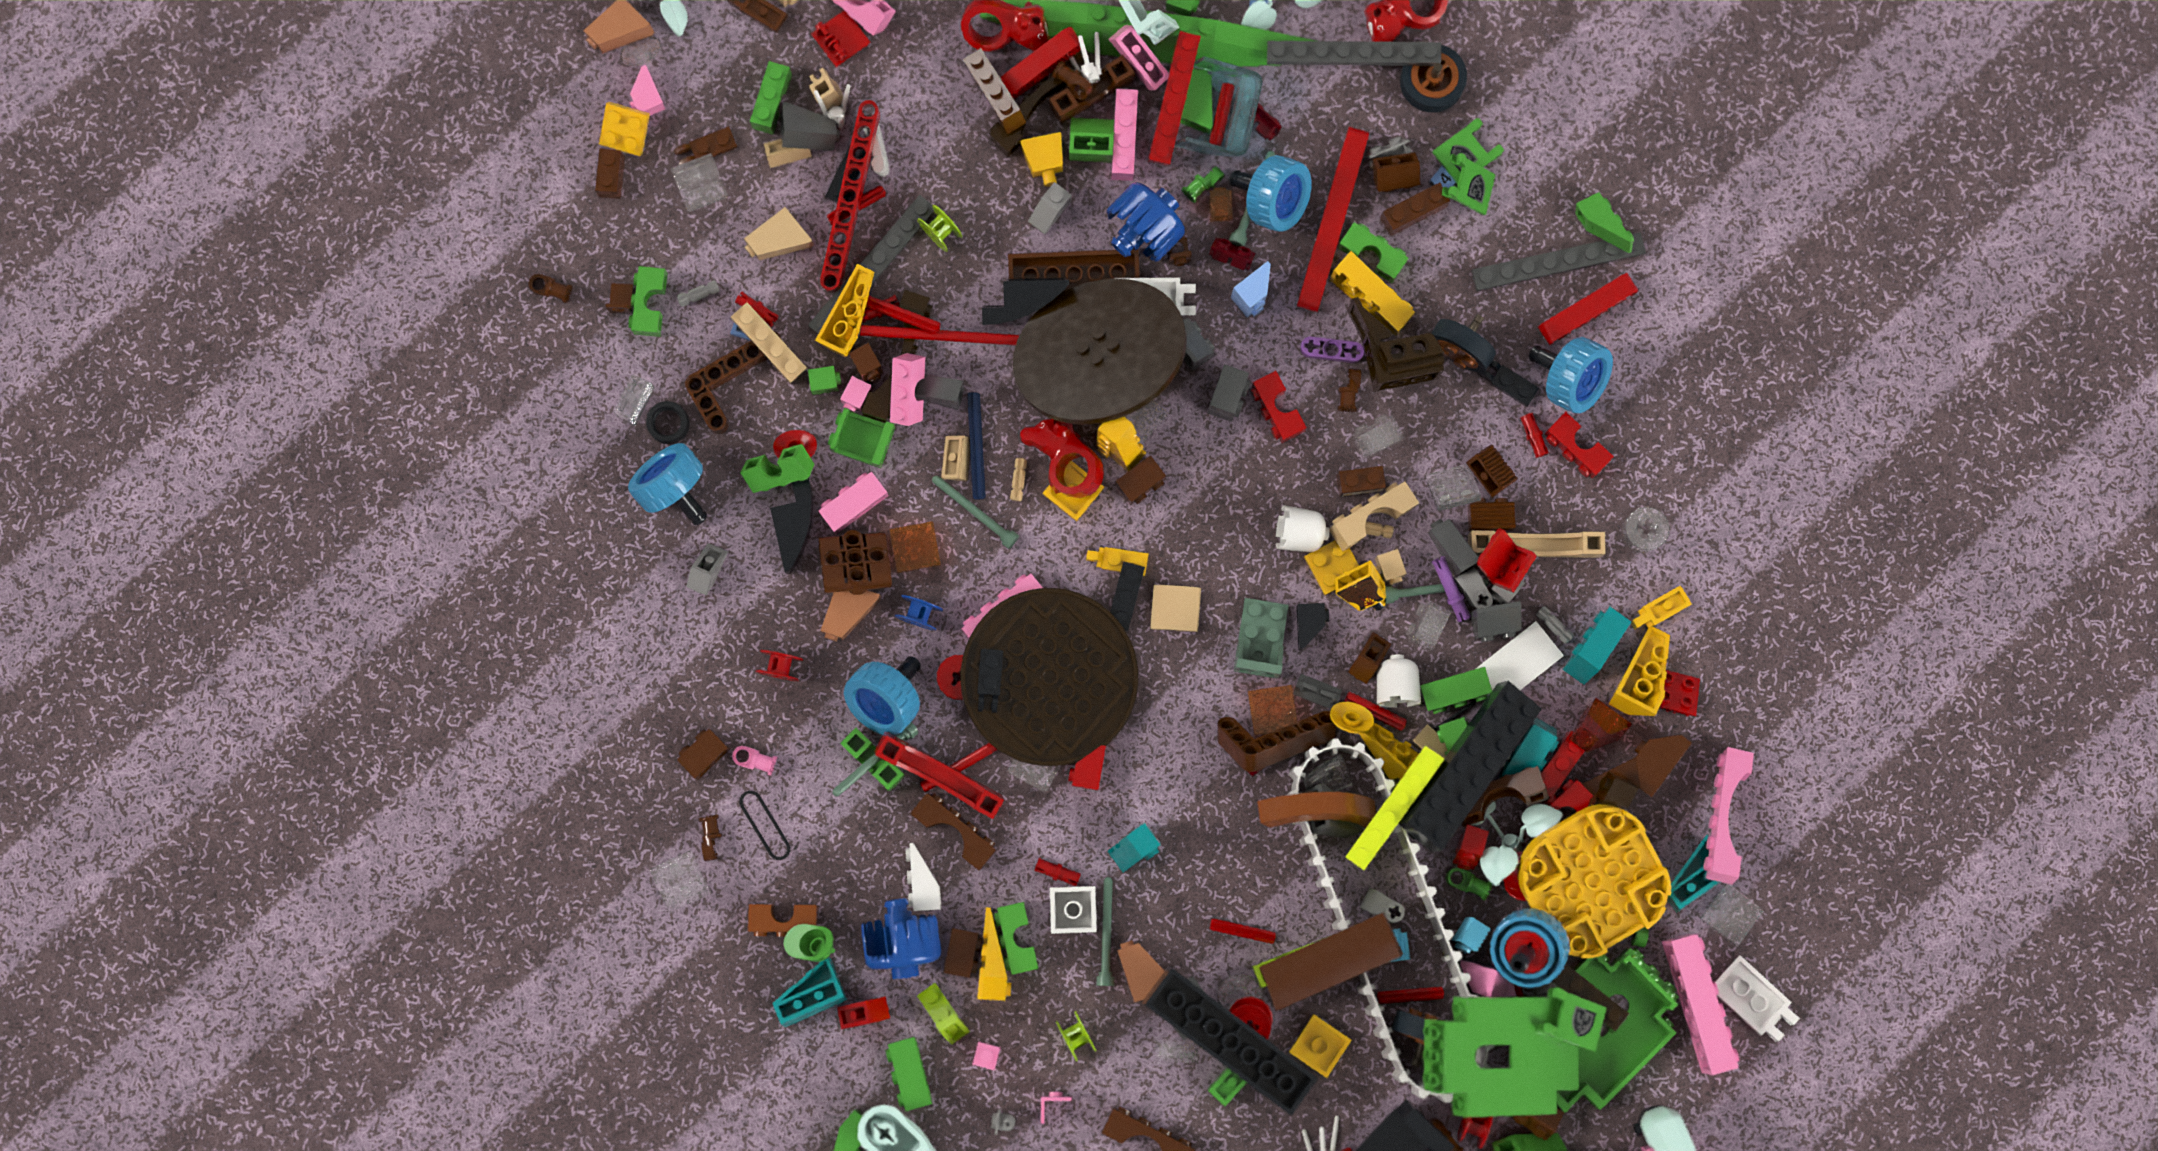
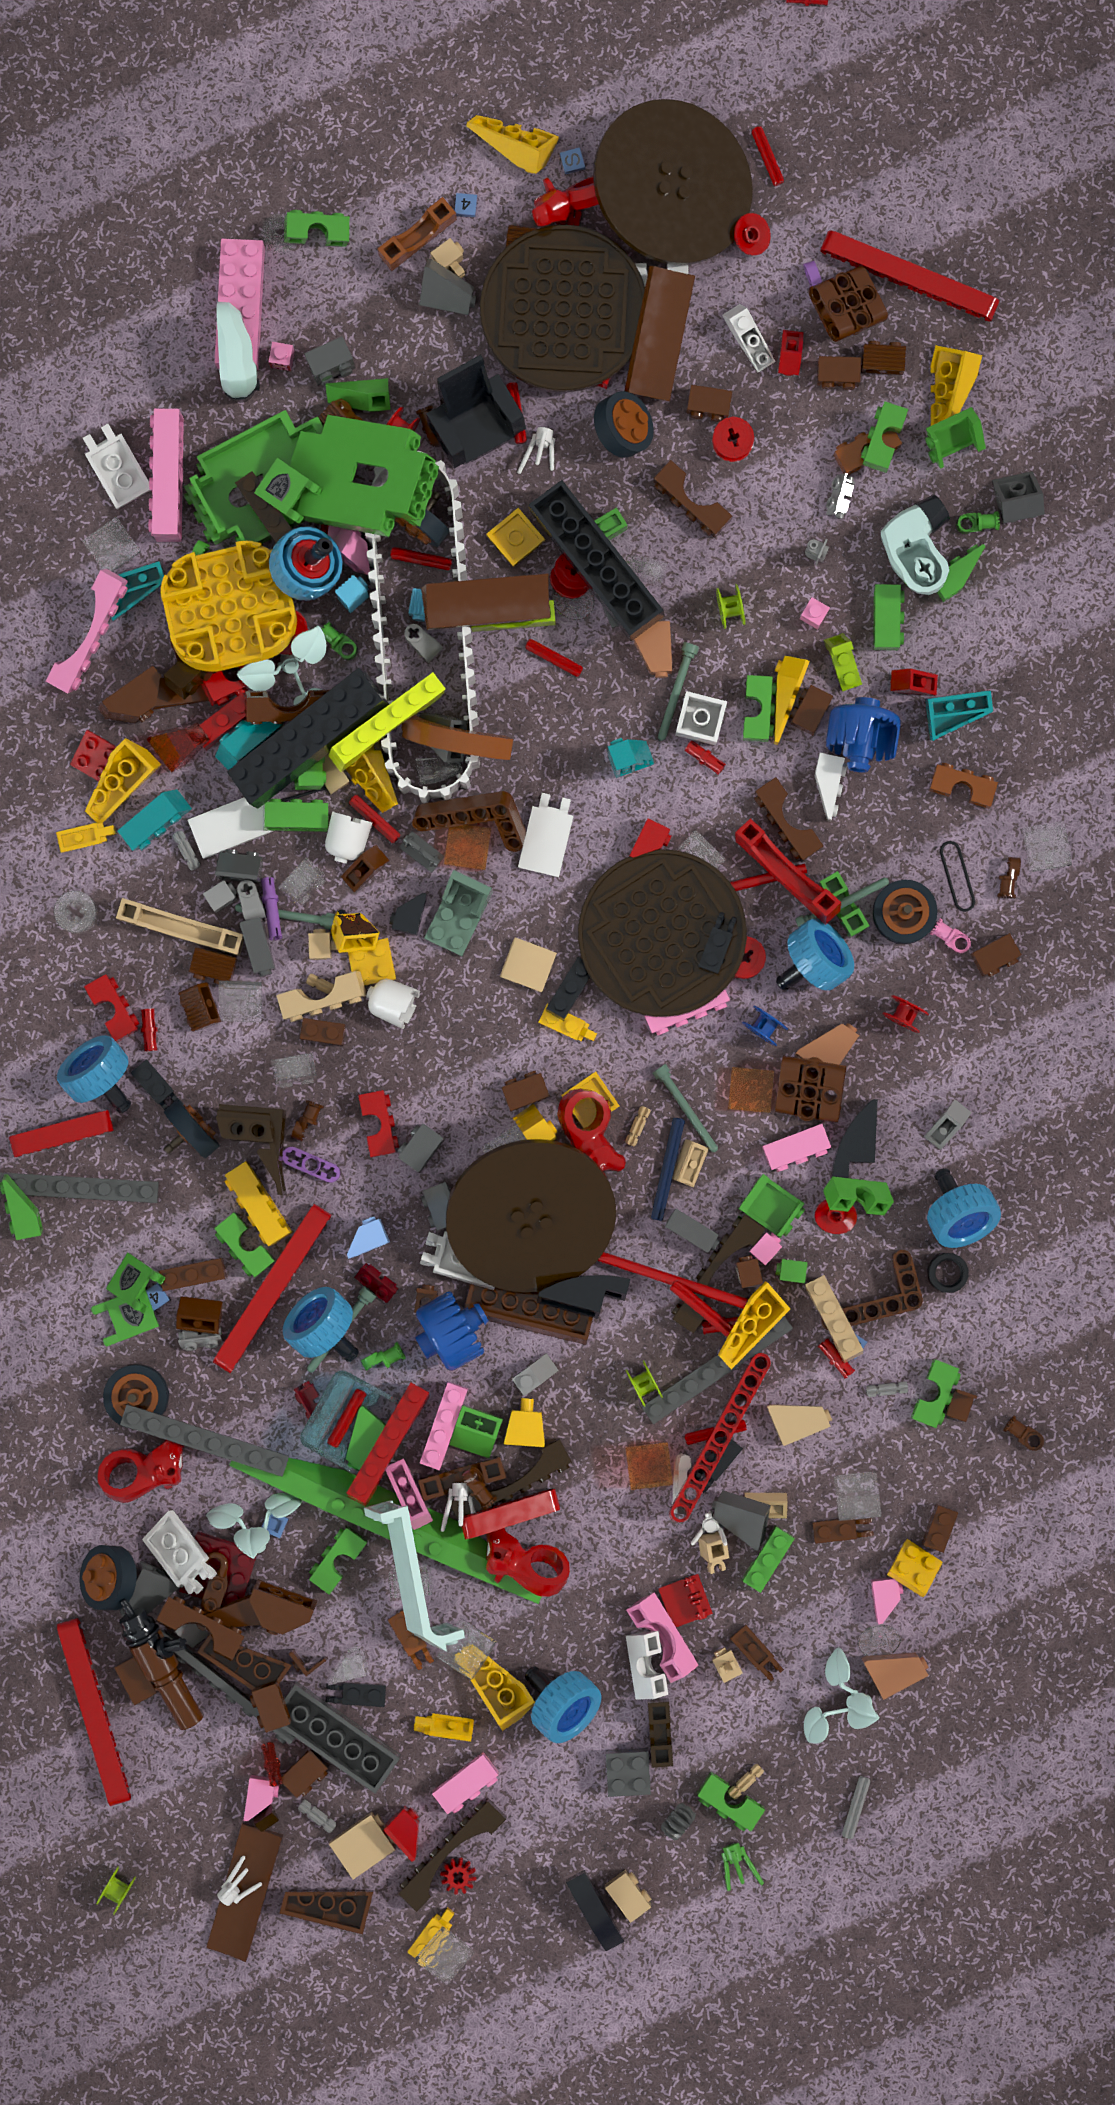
camera: 155 degrees left, 5 degrees up
clear brick [613,374,655,426] -> none
bright green piece [784,924,835,962] -> none
bright pink arch [890,353,926,426] -> none
arch [963,48,1026,134] -> none
bright pink bracket [1041,1092,1072,1124] -> none
clear orange brick [1209,187,1232,221] -> none
yellow dish [1330,702,1374,734] -> none
red brick [1452,824,1489,870] -> none
red bracket [1477,528,1537,593] -> none
none -> white tile [518,793,574,877]
none -> clear orange brick [625,1441,673,1490]
none -> wheel [872,880,938,944]

